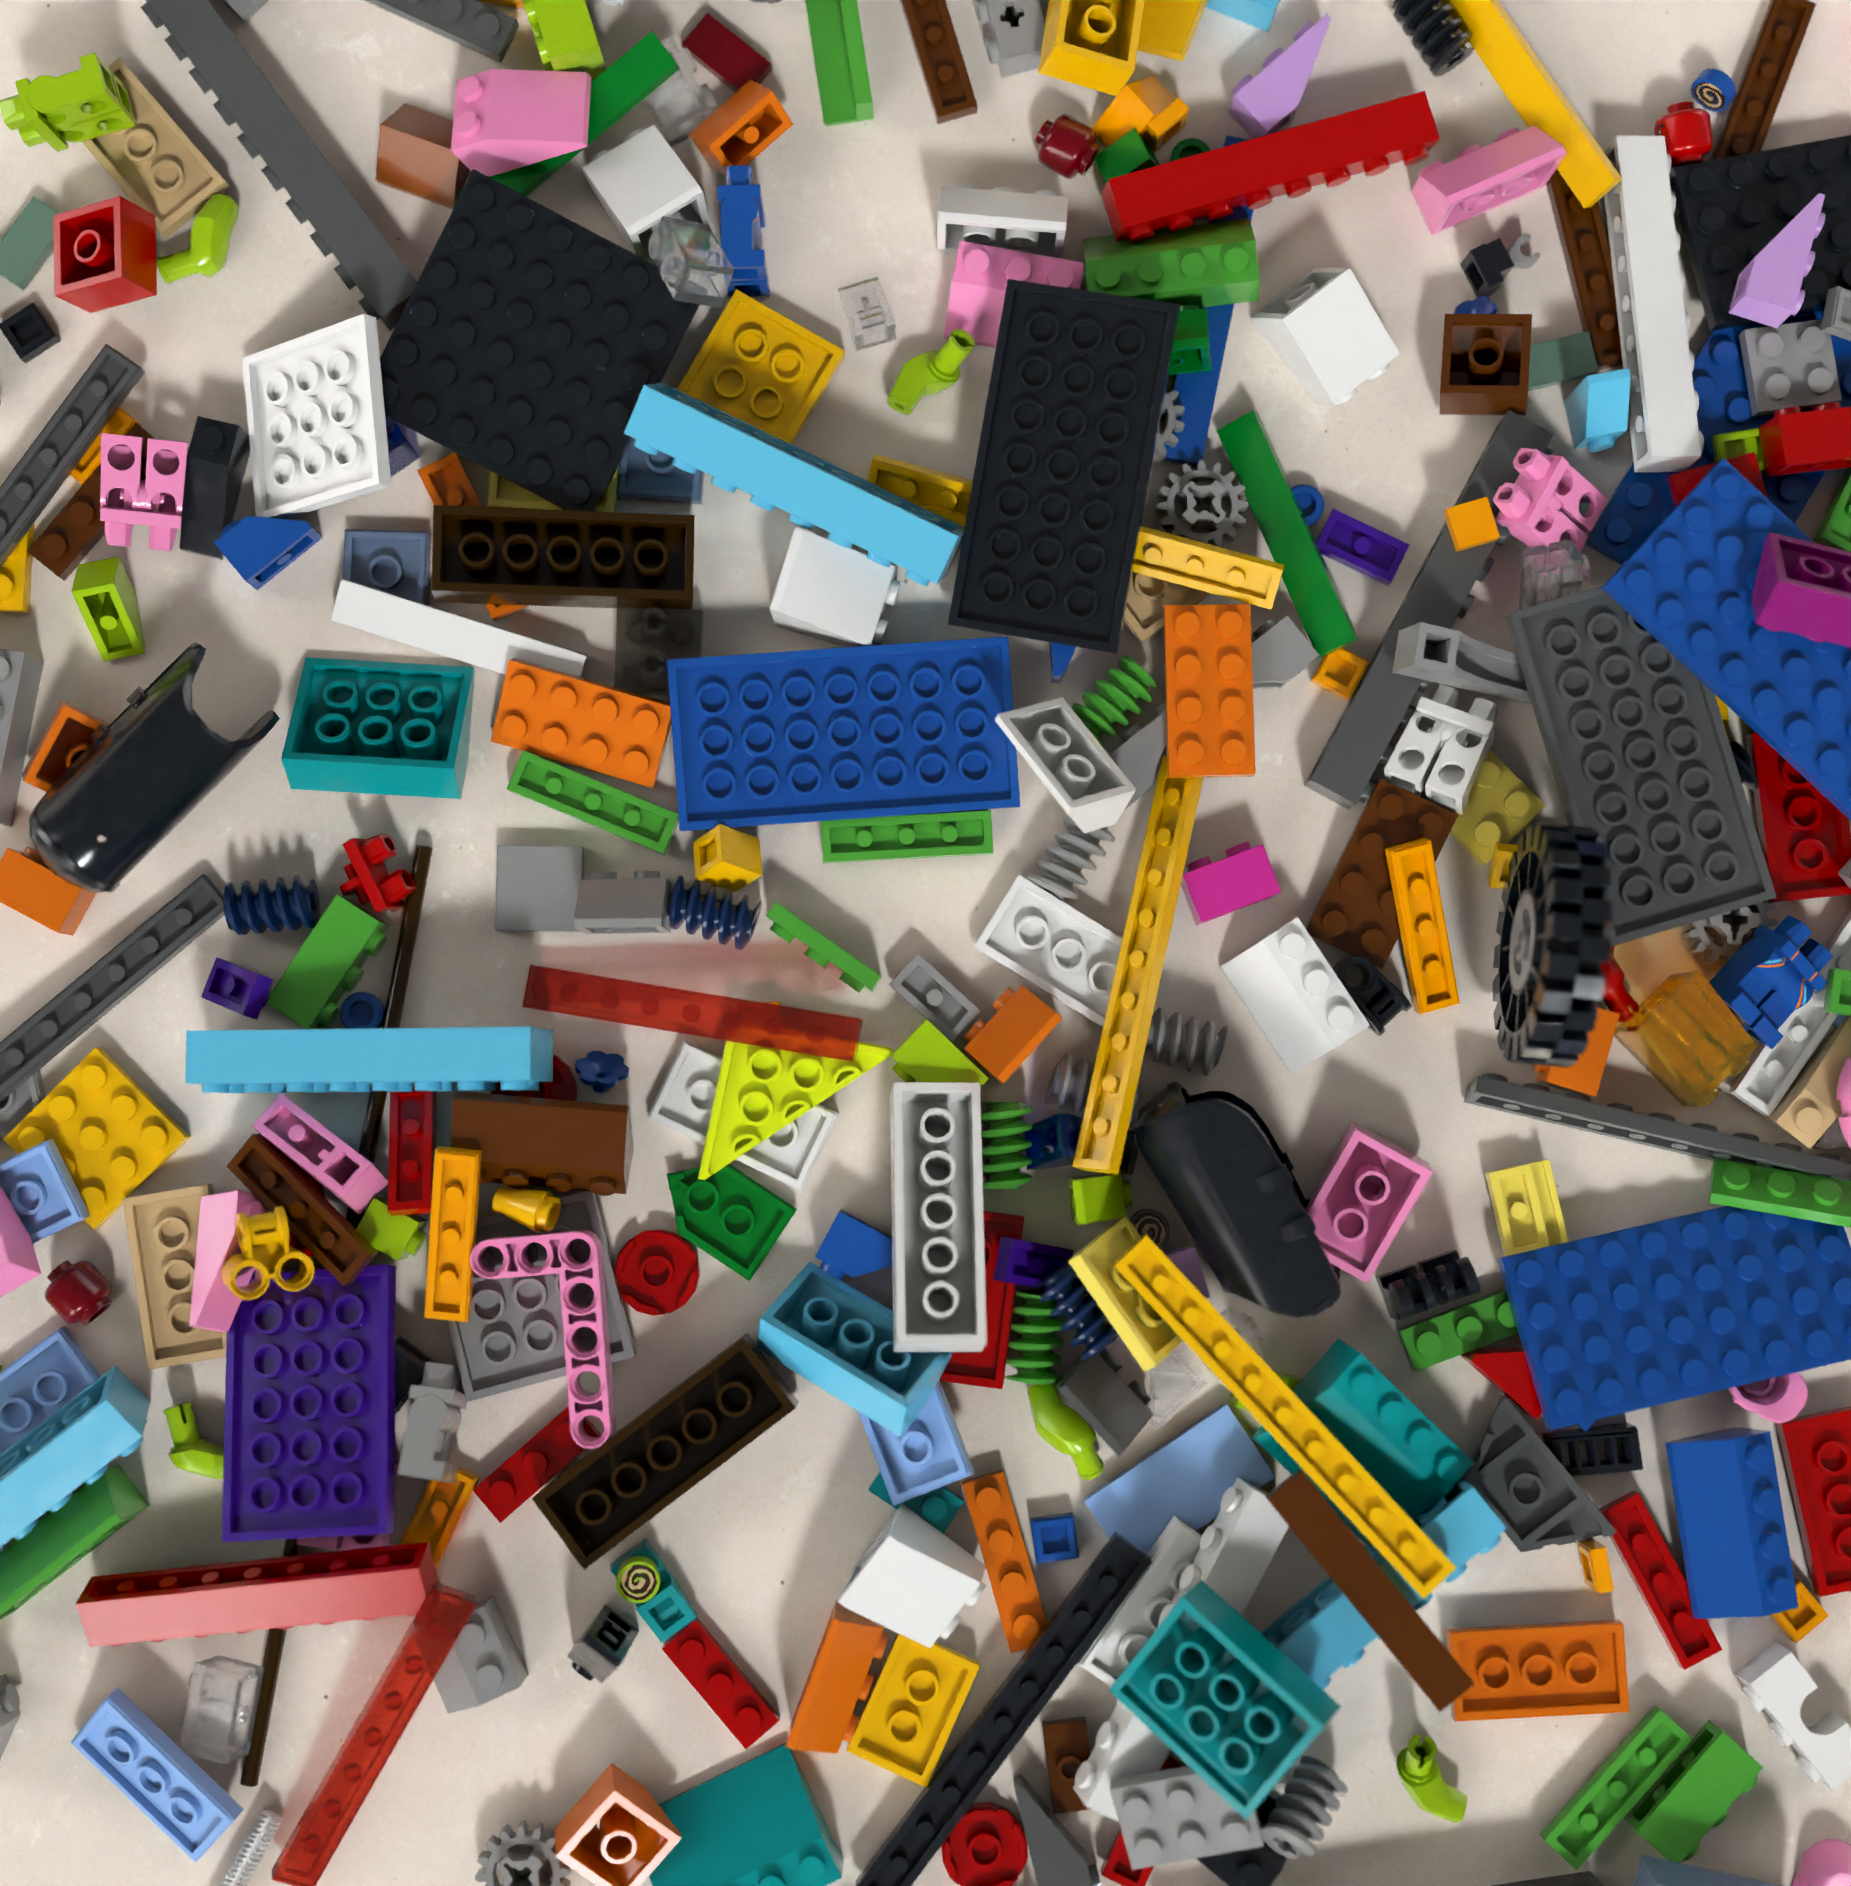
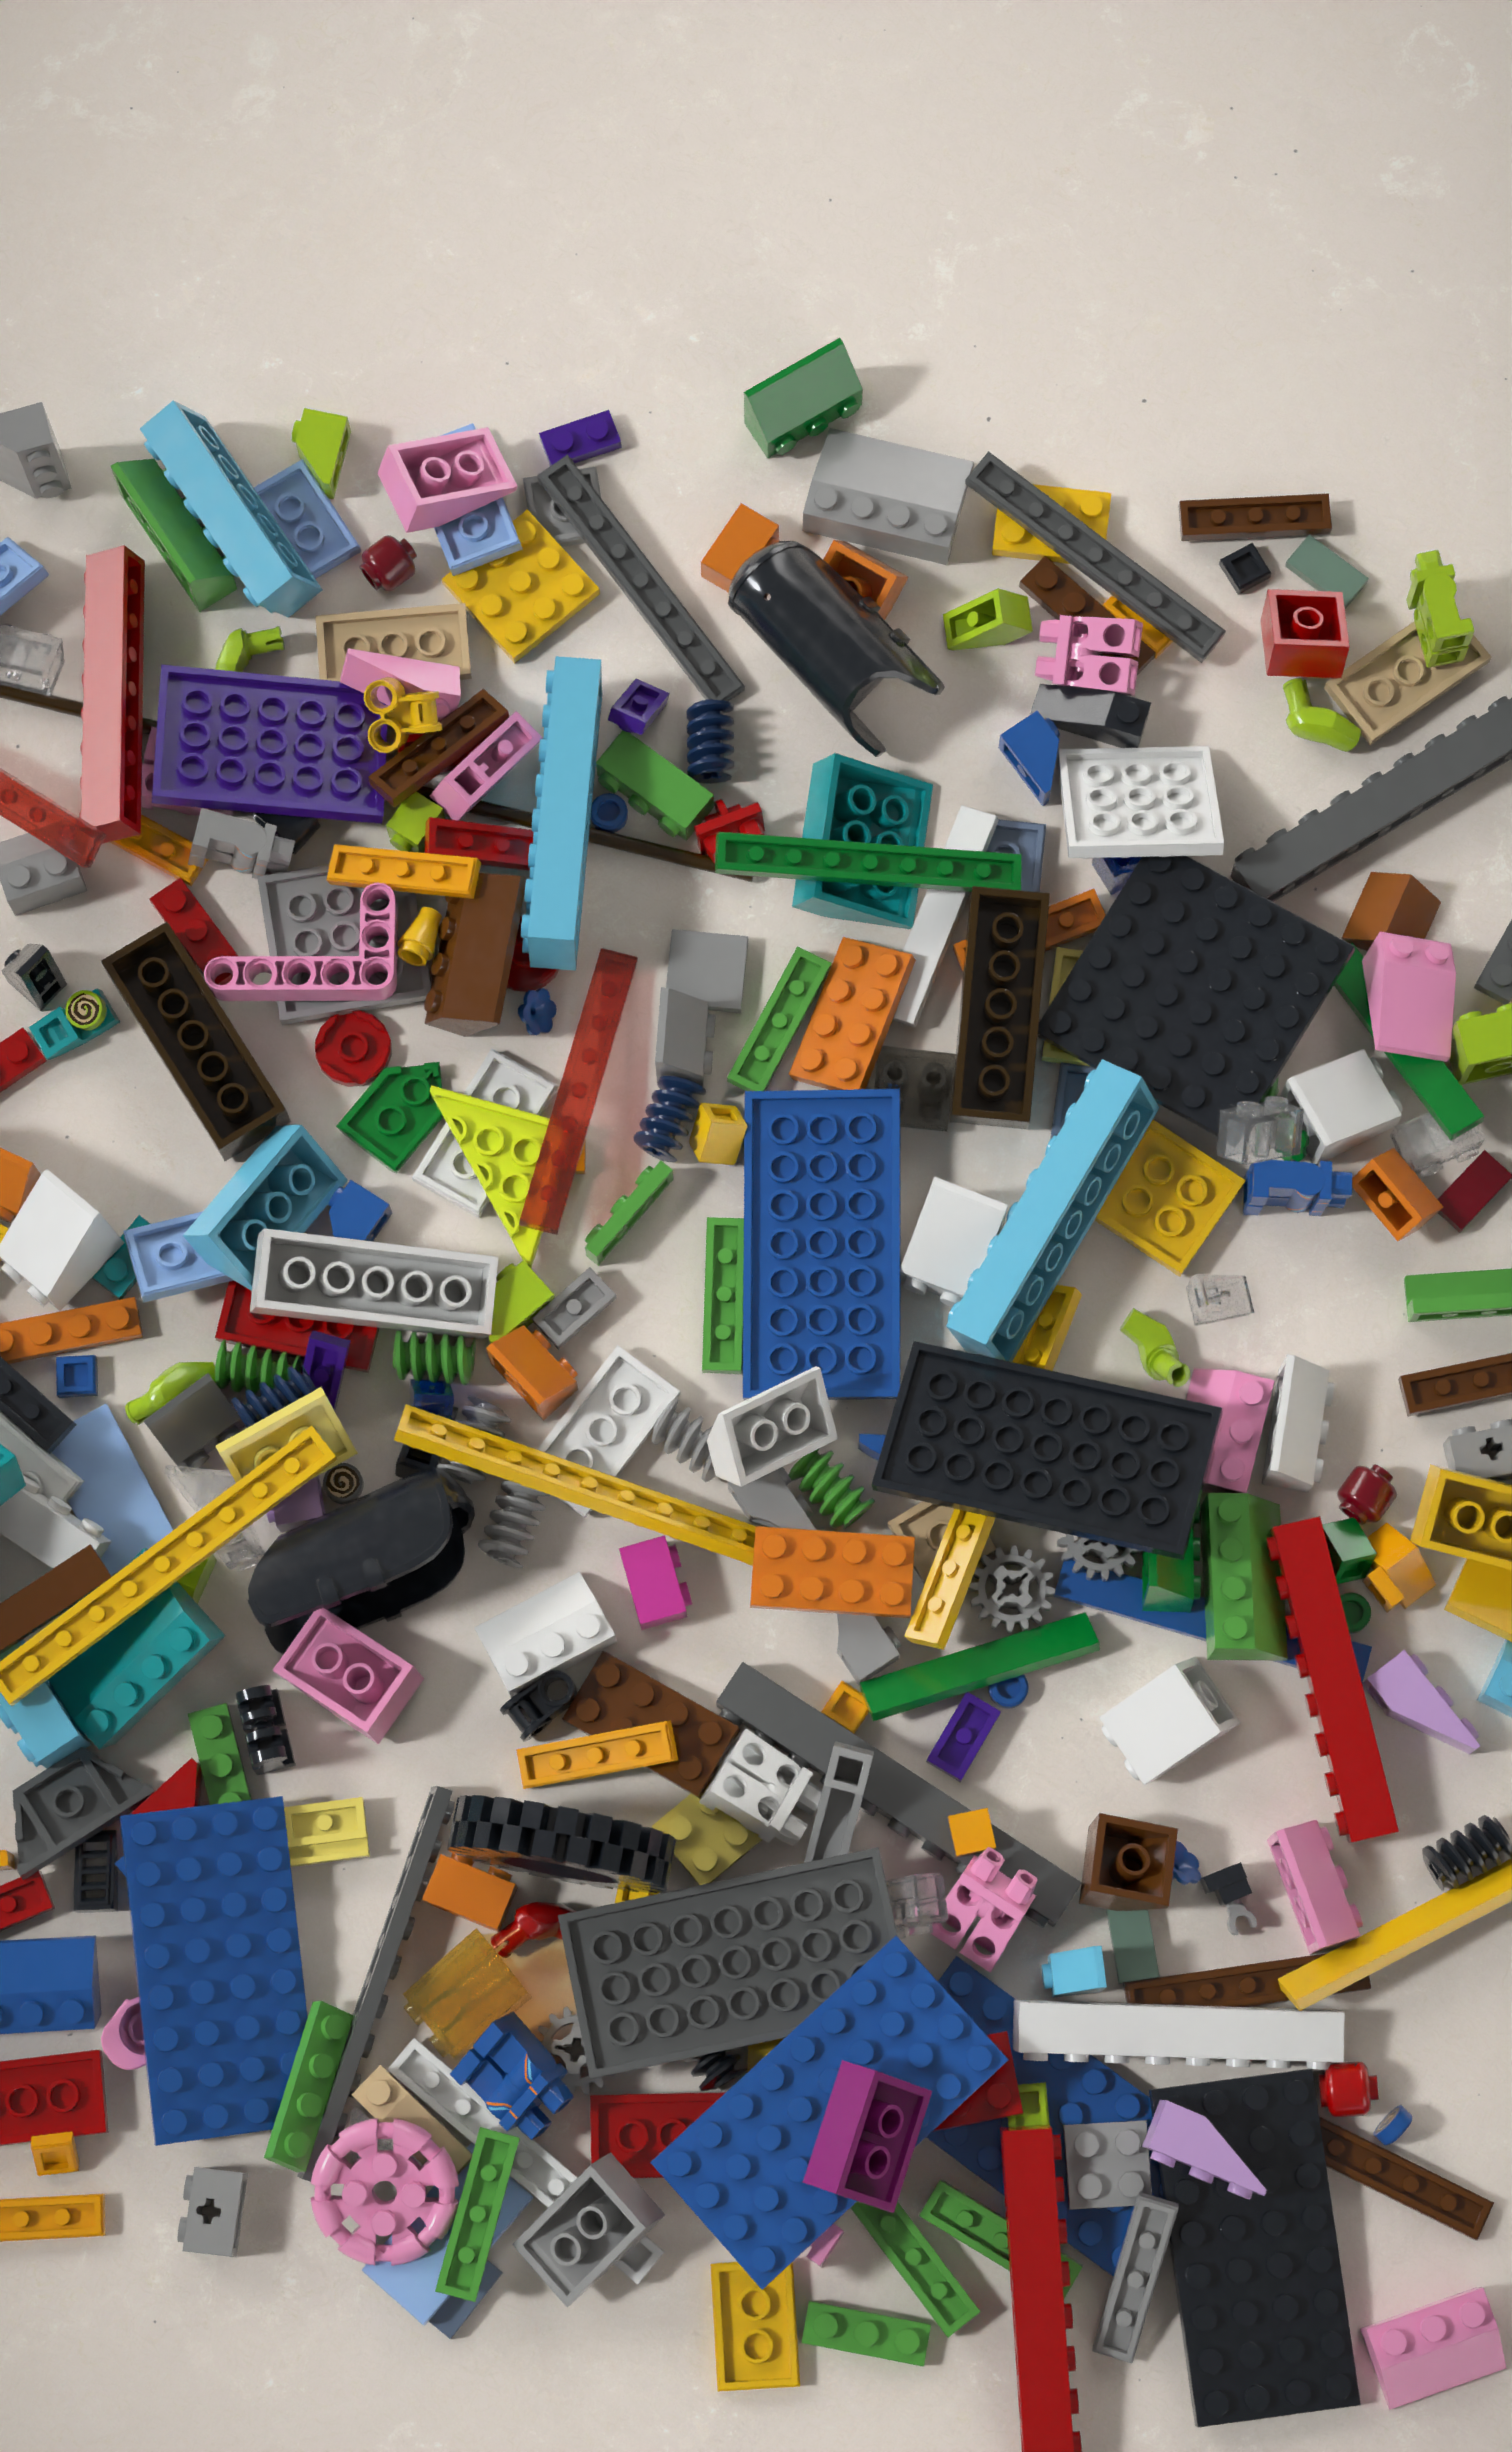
camera: 95 degrees right, 10 degrees down
lime slope [1067,1173,1133,1225] -> none
none -> green plate [715,832,1022,892]

